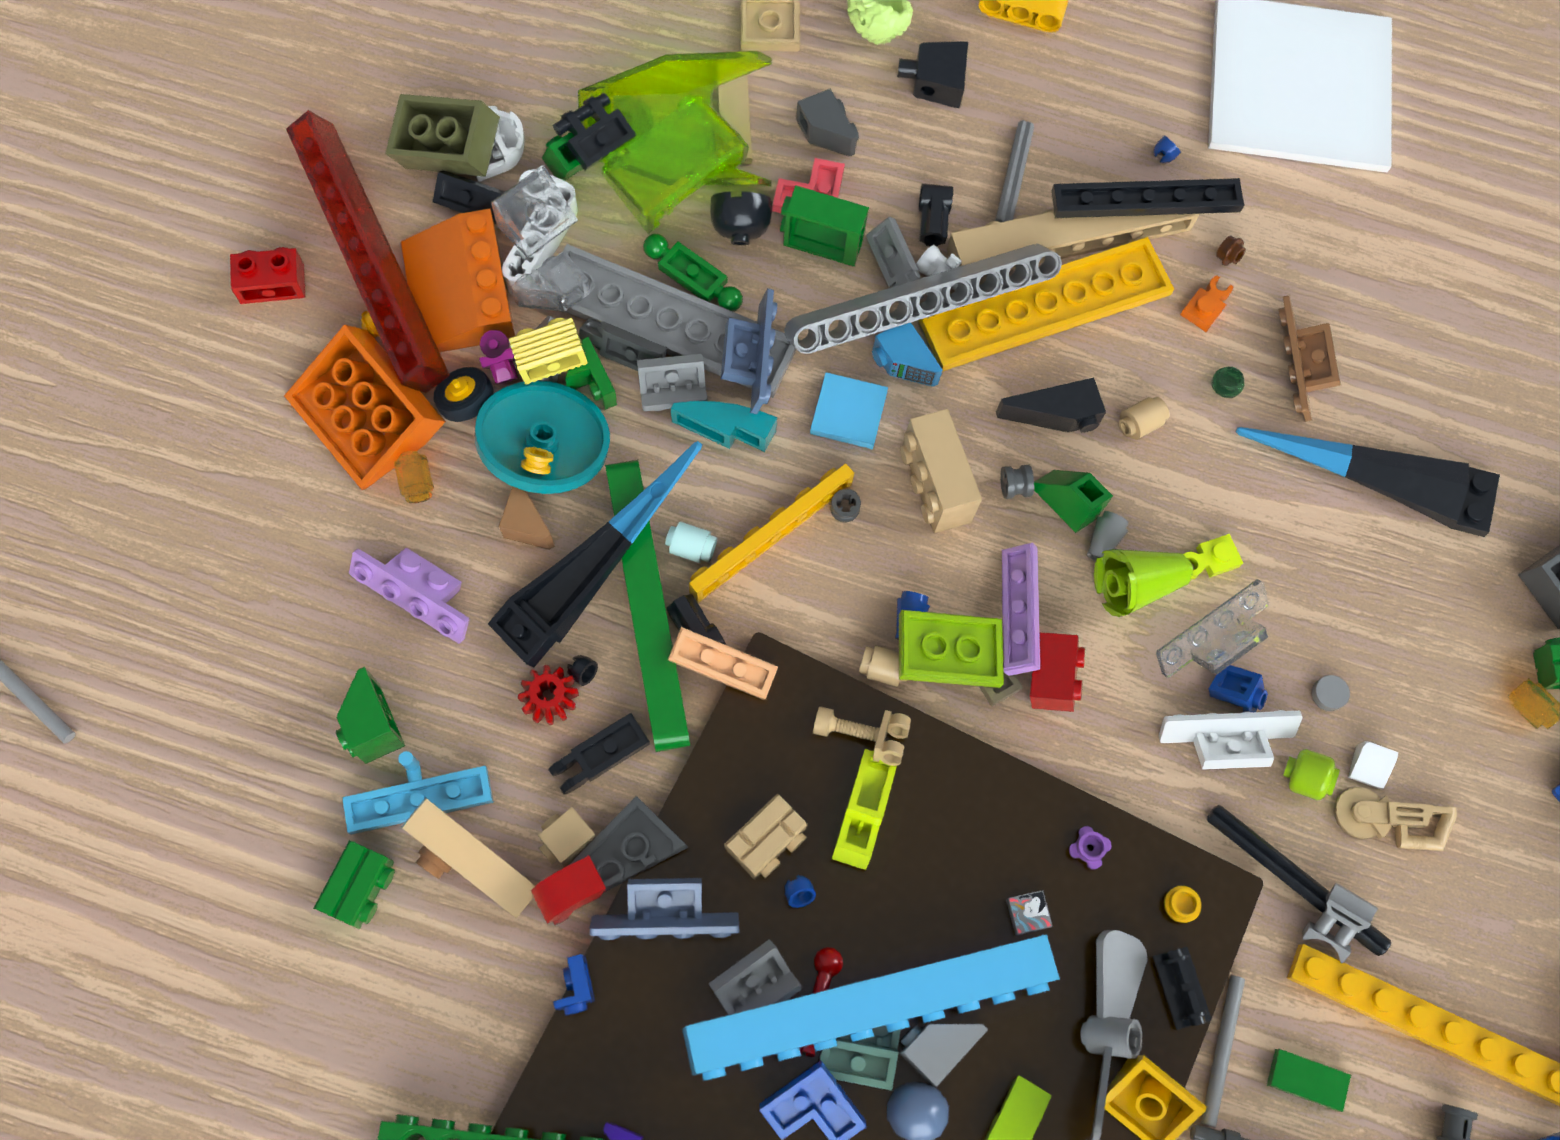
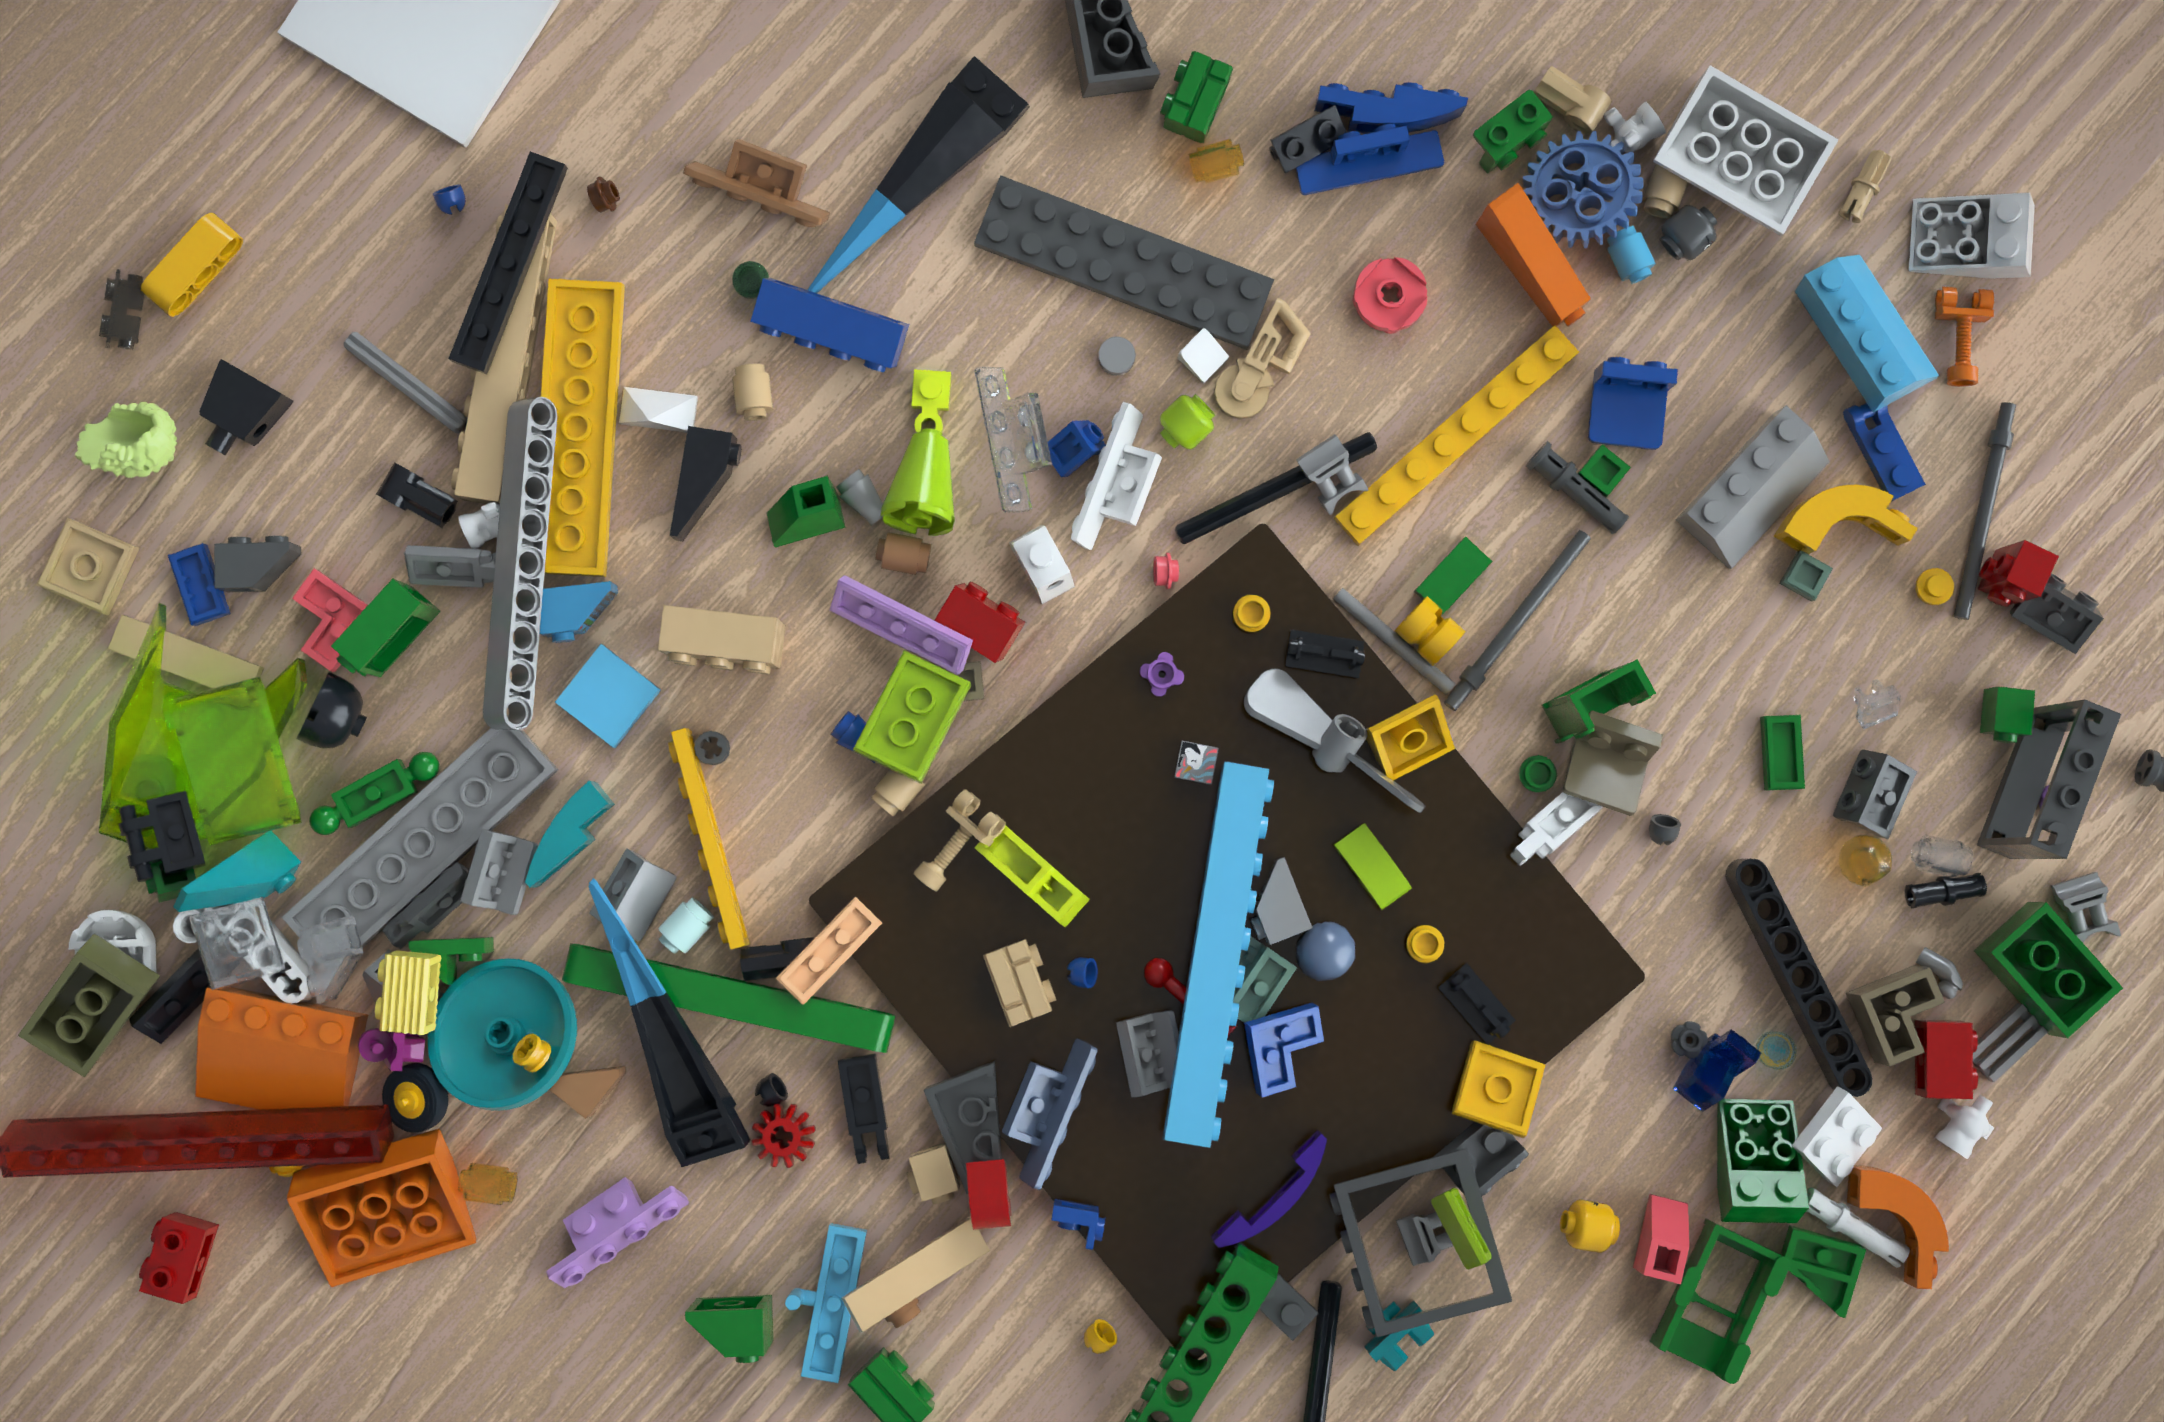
camera: 65 degrees left, 15 degrees up
sand blue bracket [721,288,778,414] -> none
dark grey wheel [1000,464,1034,499] -> none
orange plate [1180,275,1234,332] -> none
none -> blue plate [168,543,231,626]
none -> teal slope [173,830,301,912]
none -> light grey panel [589,848,676,941]
none -> white slope [619,387,698,432]
none -> blue brick [750,278,910,372]
none -> medium nougat brick [875,532,931,575]
none -> dark grey plate [974,175,1274,350]
none -> white torso [1009,525,1075,604]
none -> yellow hinge [1084,1319,1117,1354]
none -> coral plate [1153,552,1179,589]
none -> coral plate [1352,257,1428,334]
none -> yellow wheel [1394,596,1466,666]

